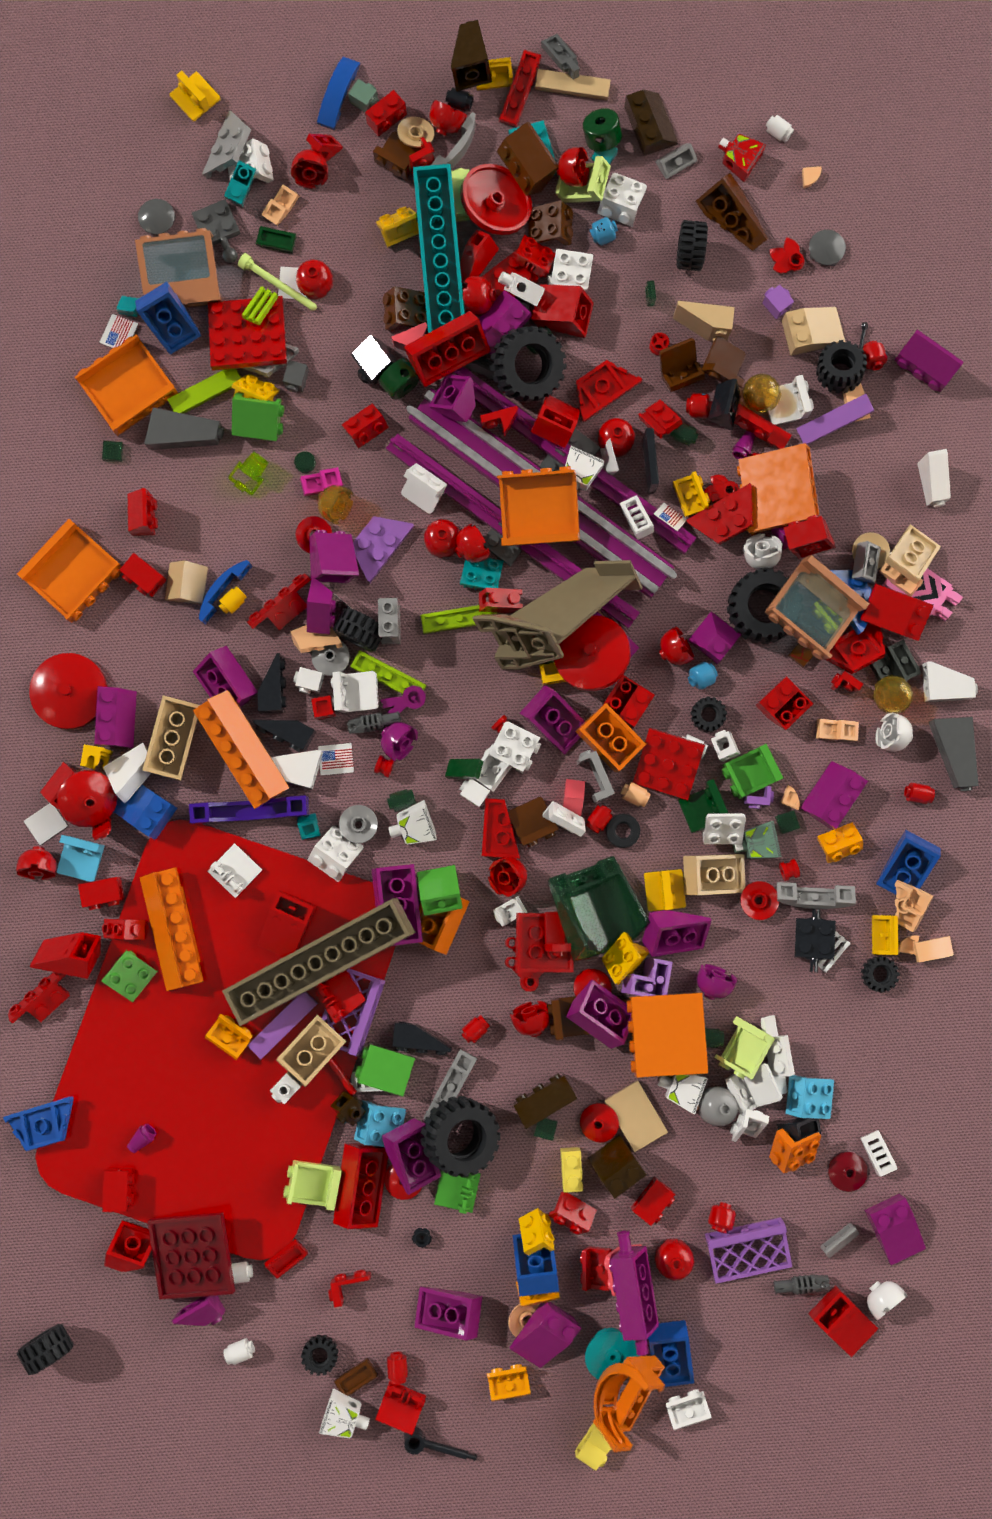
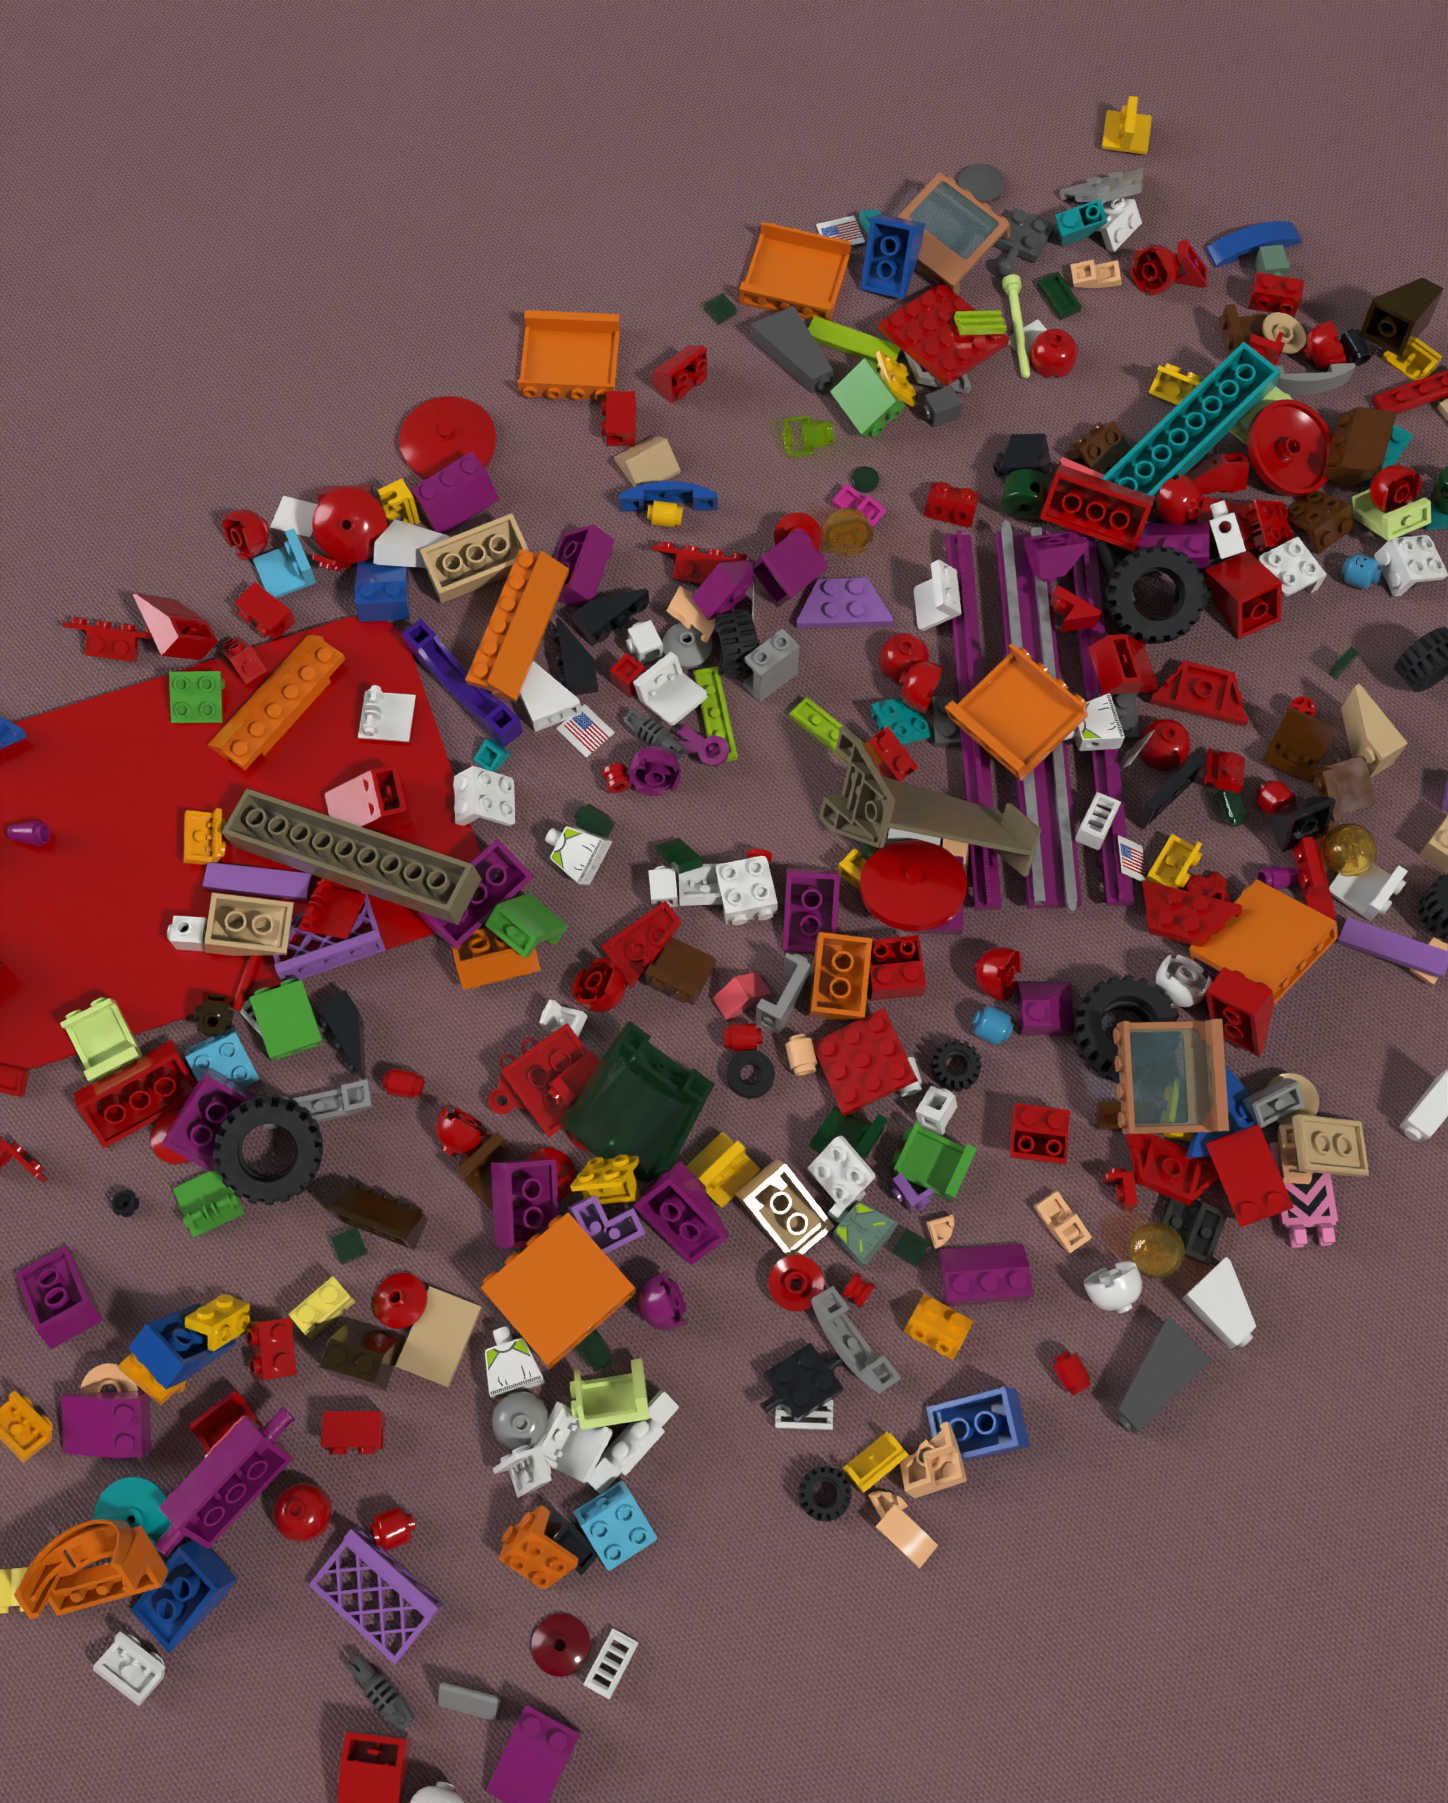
camera: 55 degrees right, 15 degrees down
light grey dish [339,805,378,843] -> none
white bracket [543,801,586,837] -> none

